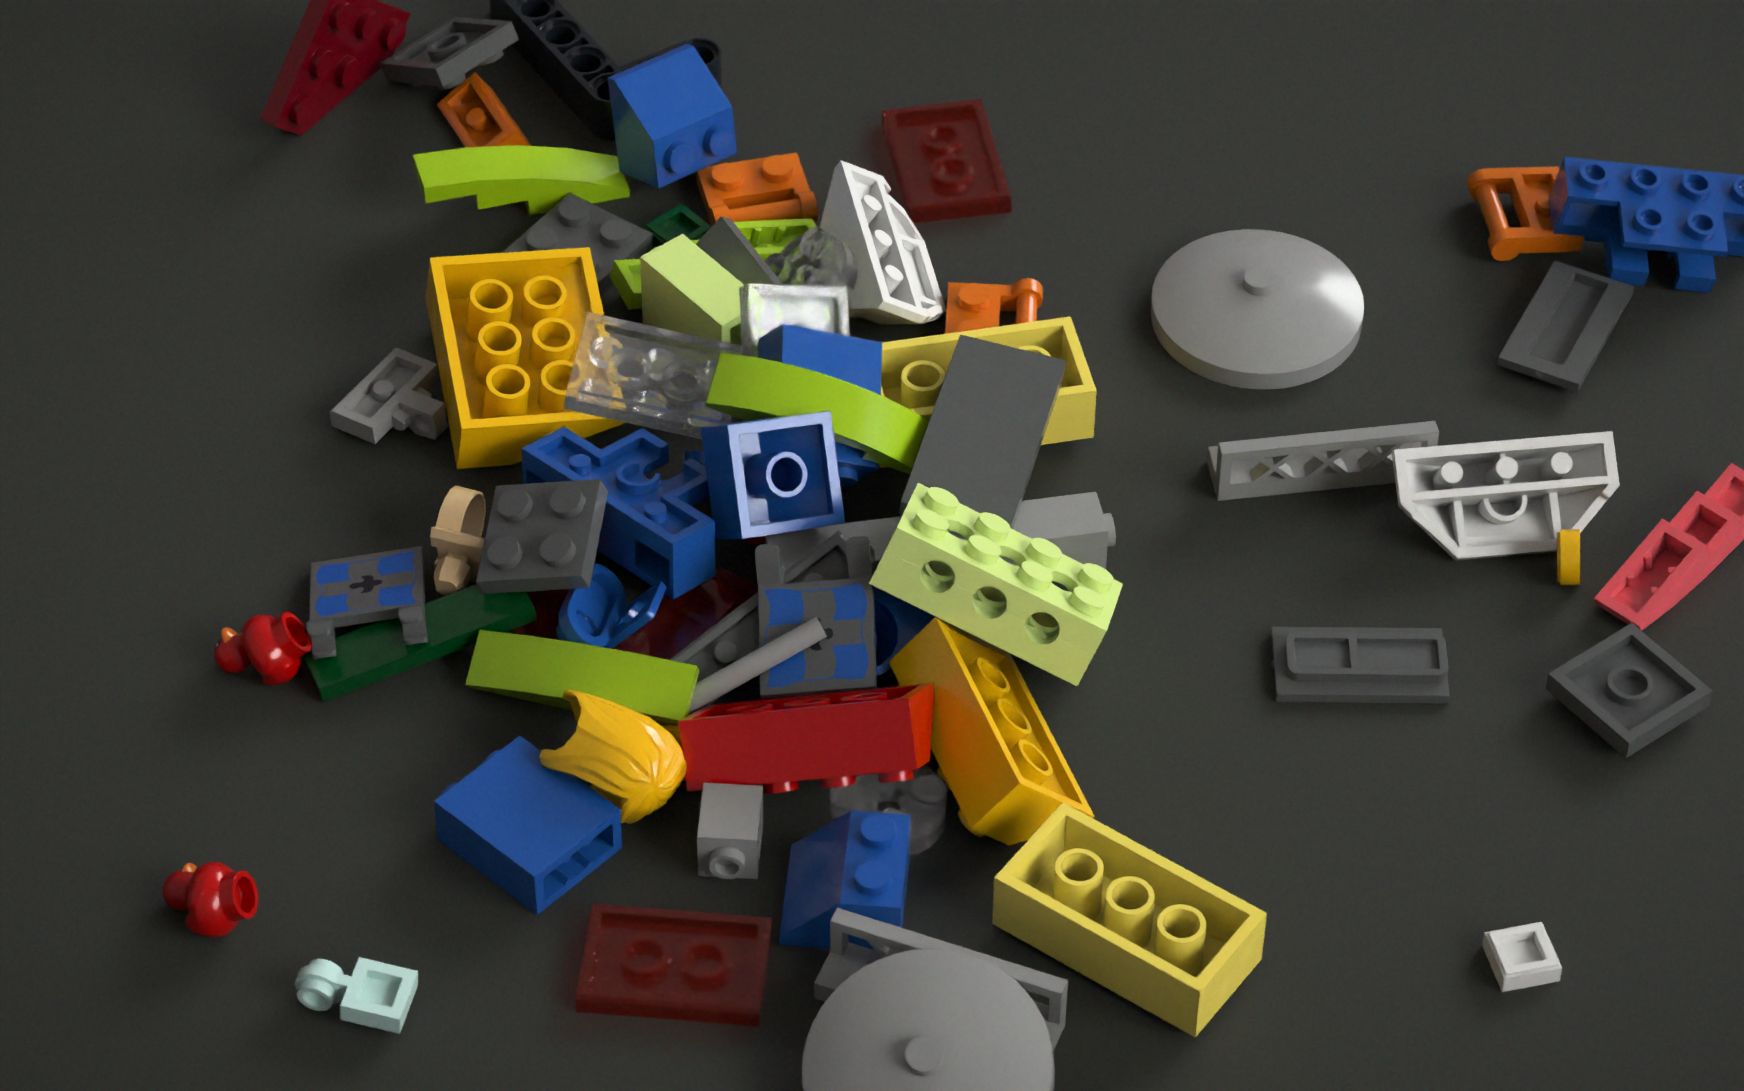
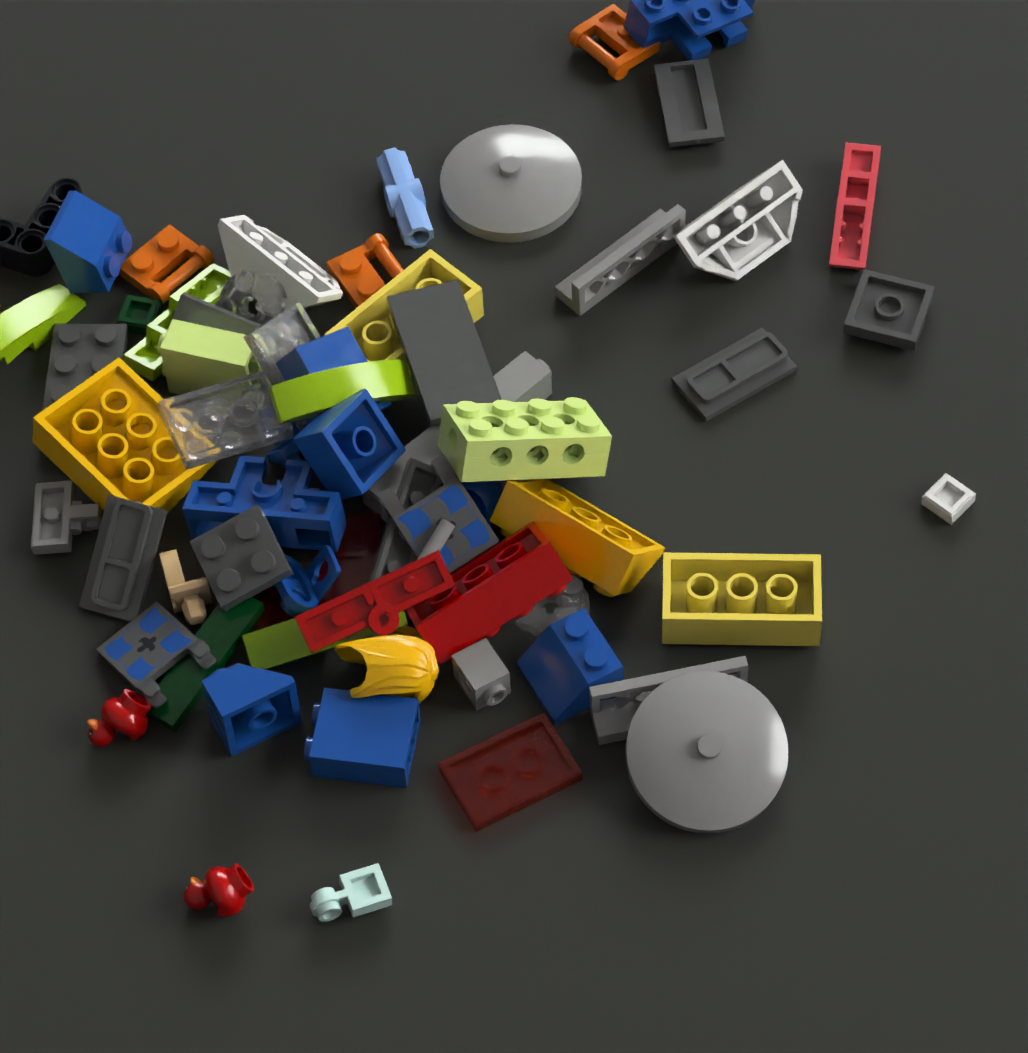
camera: 30 degrees left, 10 degrees up
clear red tile [882,99,1012,224] -> none
yellow tile [1557,529,1580,586] -> none
none -> dark grey piece [79,495,168,621]
none -> blue slope [201,663,303,757]
none -> red hinge [294,550,455,654]
none -> light blue piece [376,147,434,249]

